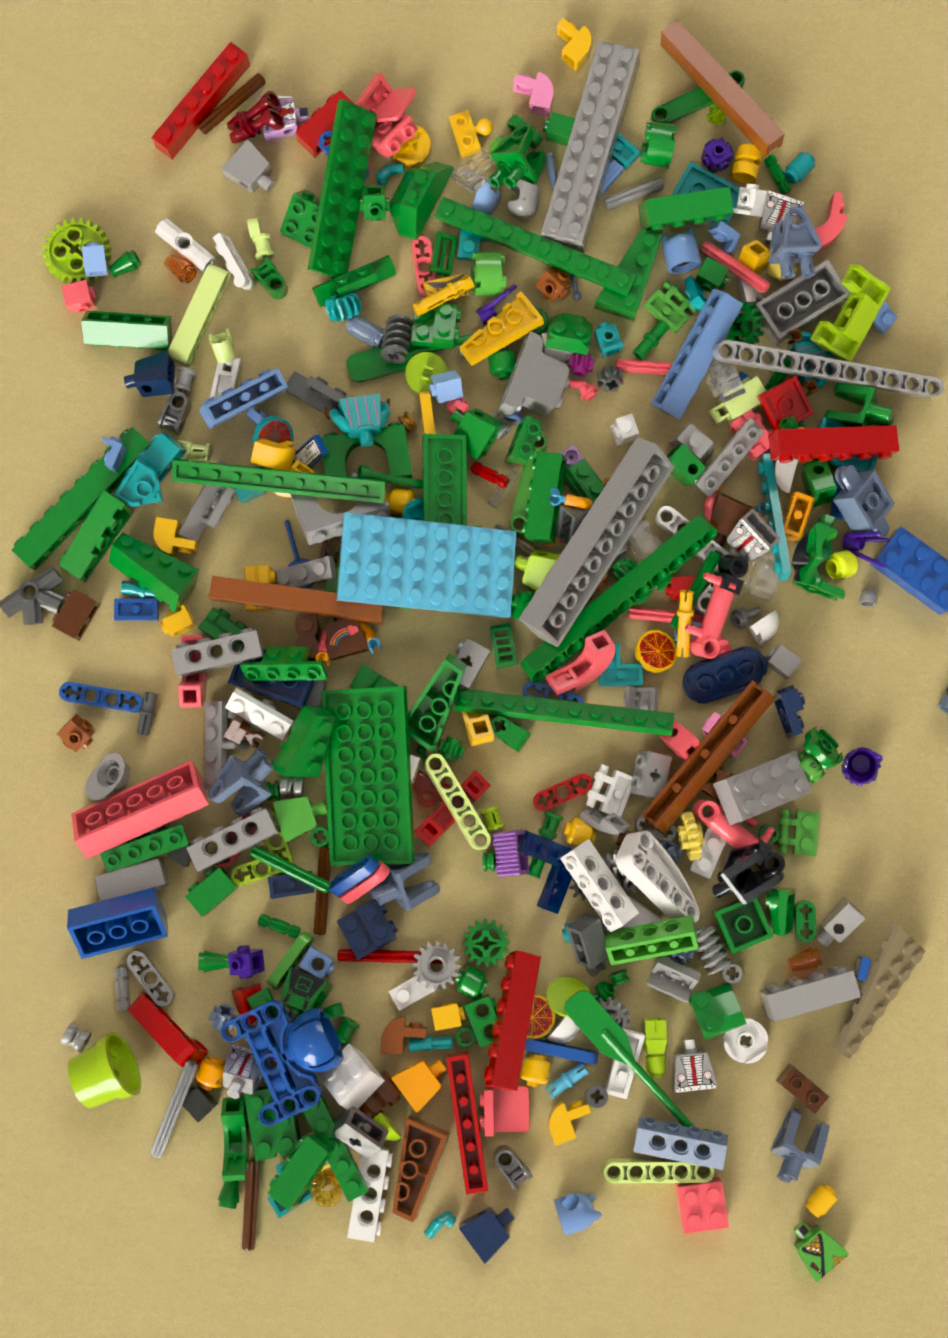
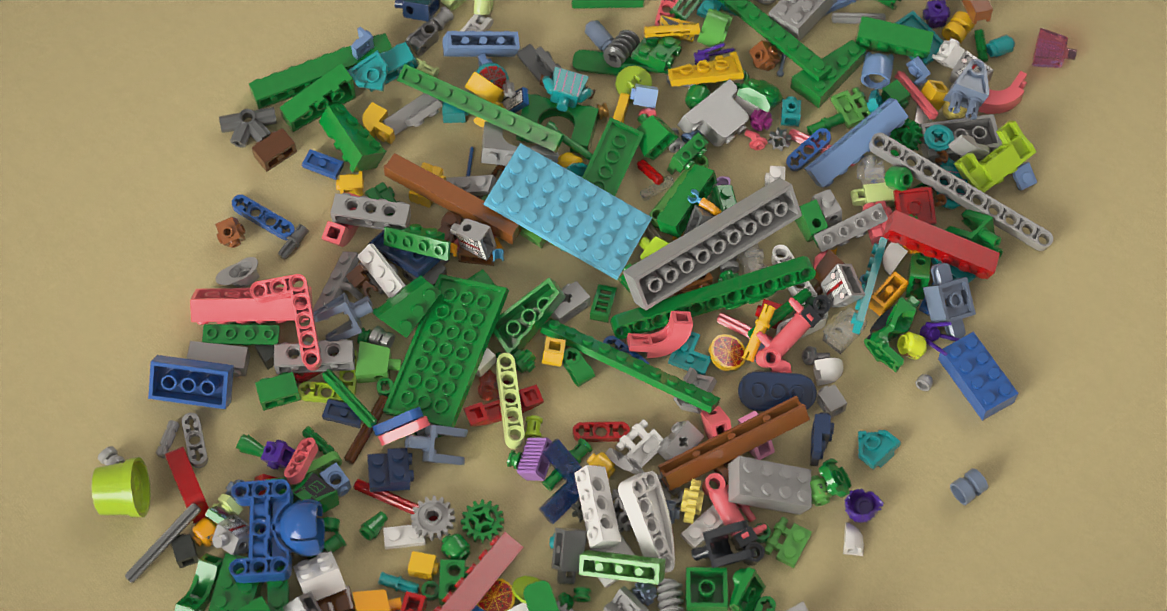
camera: 20 degrees right, 20 degrees down
teal pin [120,580,155,599] -> none
teal gear [325,291,362,322] -> none
dark orange brick [380,1016,427,1055] -> none
none -> tile [205,506,231,524]
none -> yellowish green plate [212,494,243,515]
none -> coral beam [250,274,322,371]
none -> coral beam [284,438,318,485]
none -> green cone [359,511,388,541]
none -> light grey torso [450,219,497,261]
none -> light grey axle [503,80,516,99]
none -> blue beam [786,128,831,171]
none -> white brick [843,522,864,556]
none -> teal plate [858,430,901,470]
none -> green head [885,165,913,191]
none -> teal gear [924,124,954,152]
none -> light grey slope [948,135,990,161]
none -> clear pink torso [1032,28,1077,68]

